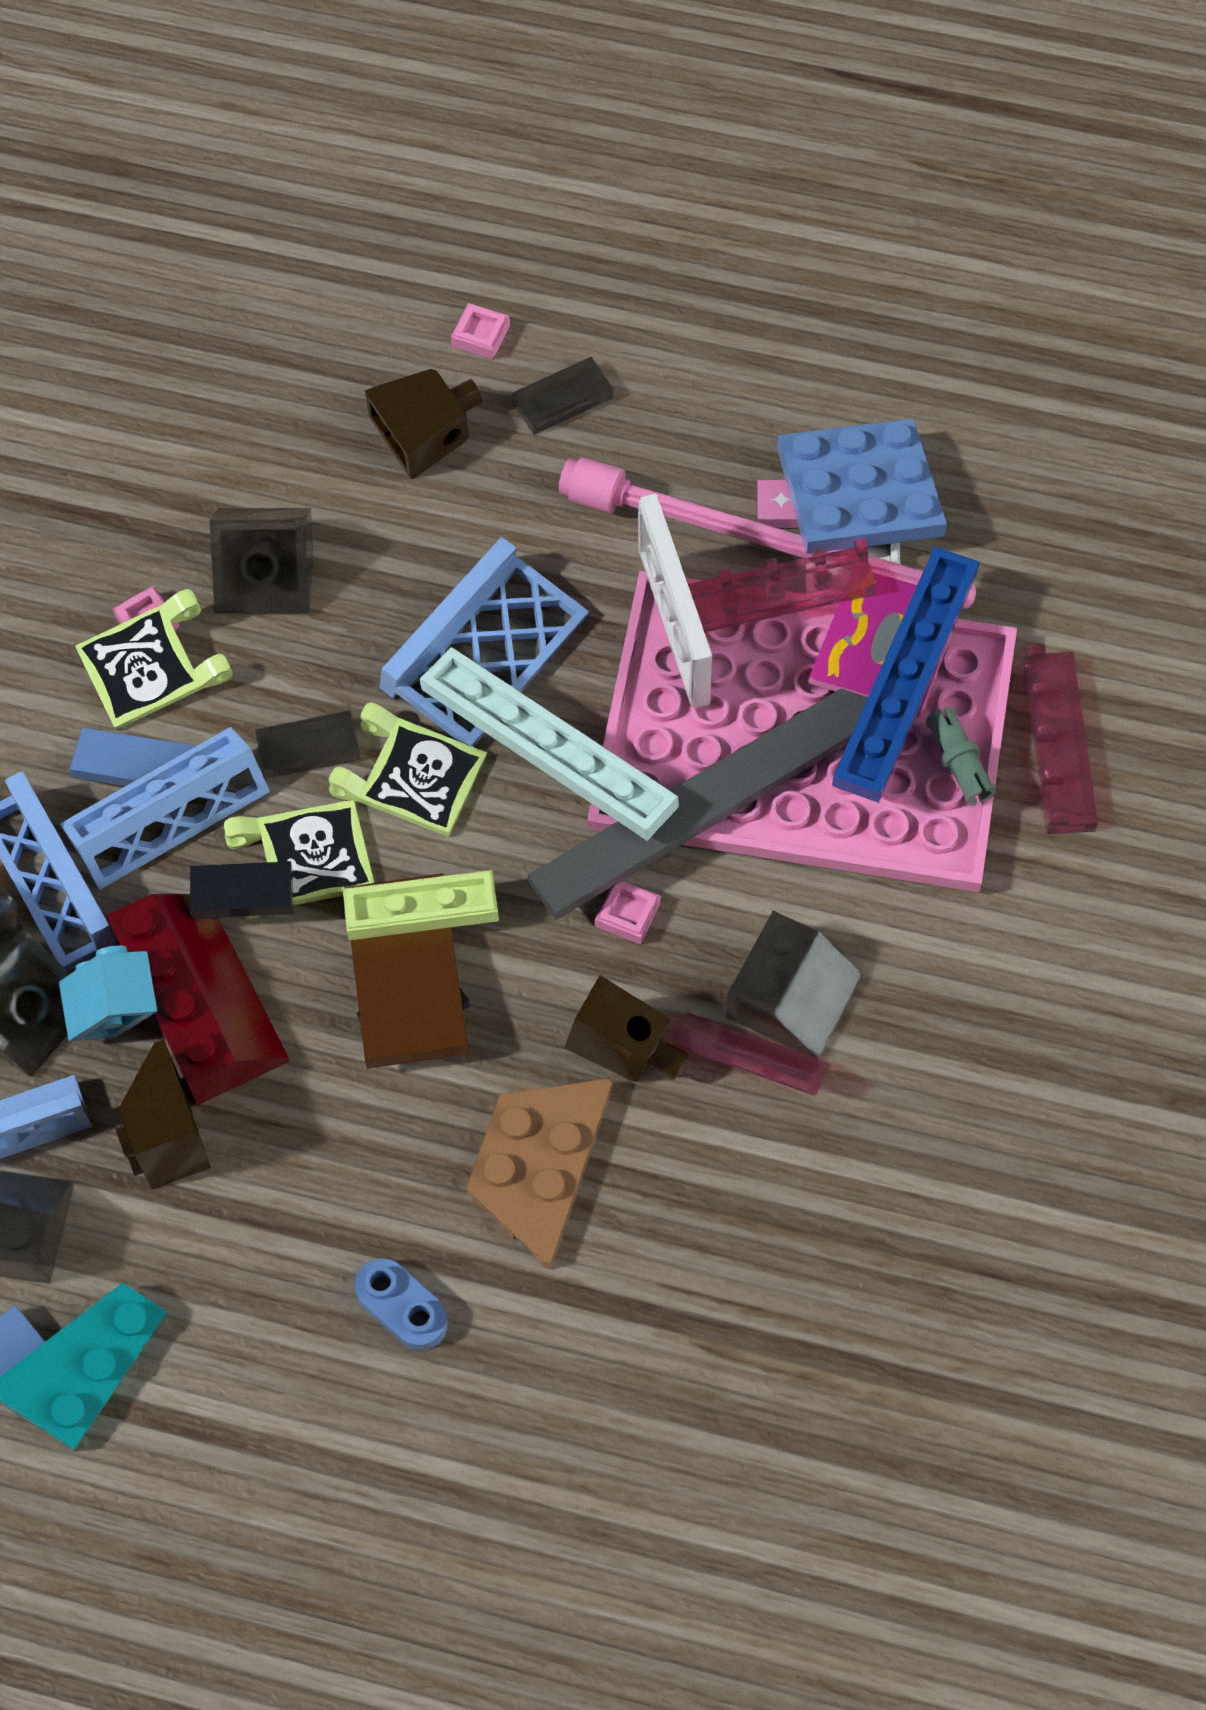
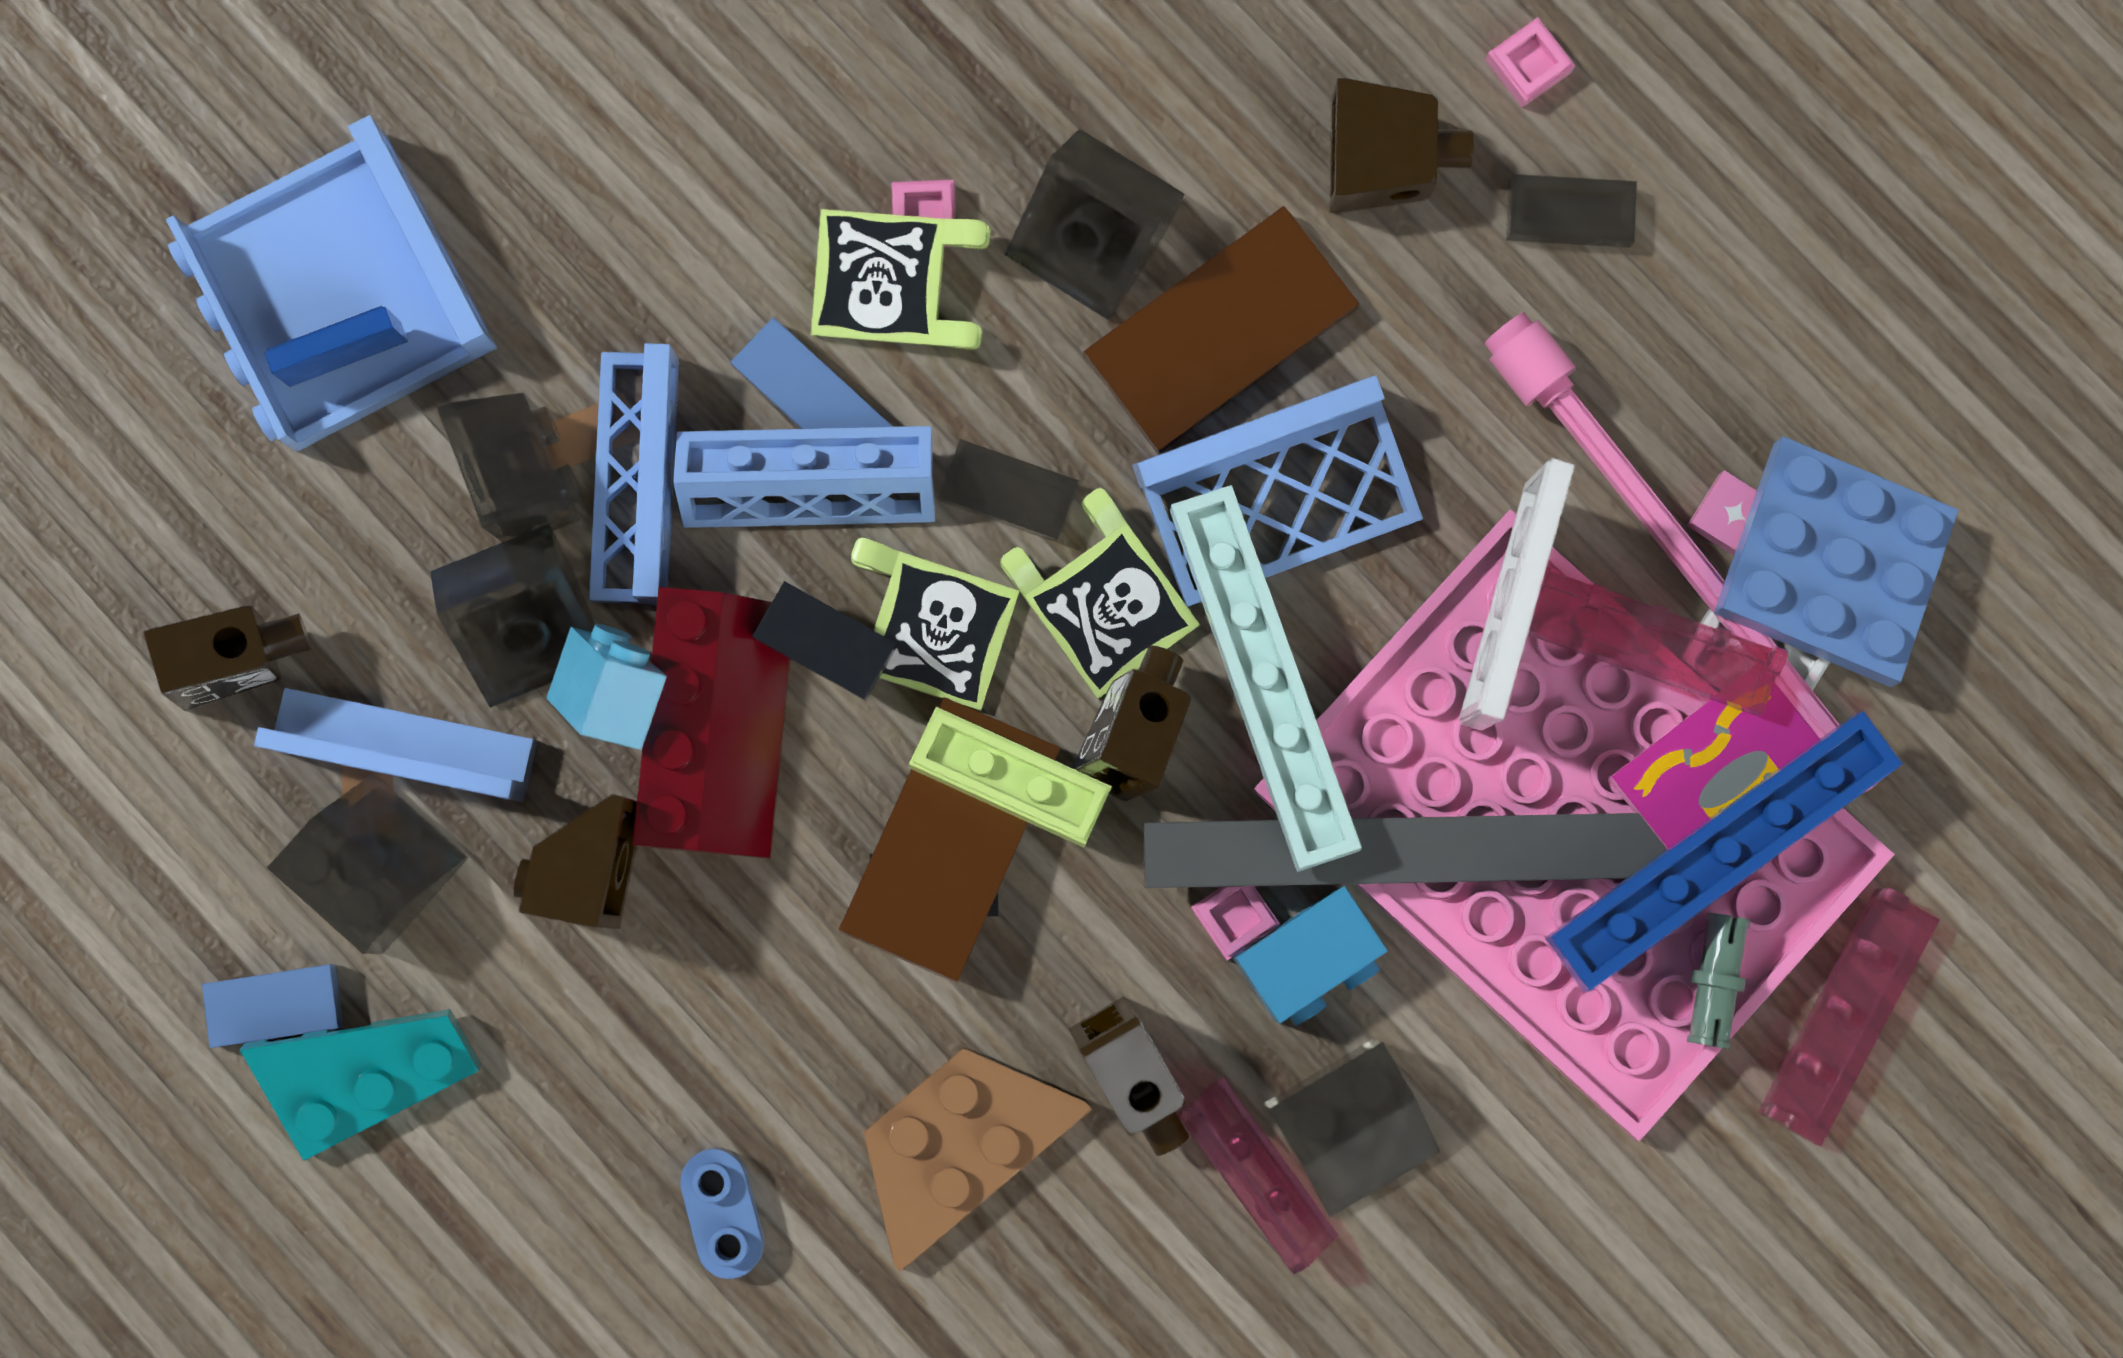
camera: 30 degrees right, 20 degrees up
none -> dark brown torso [1072,645,1191,802]
none -> reddish brown tile [1083,206,1359,454]
none -> dark azure brick [1232,886,1388,1026]

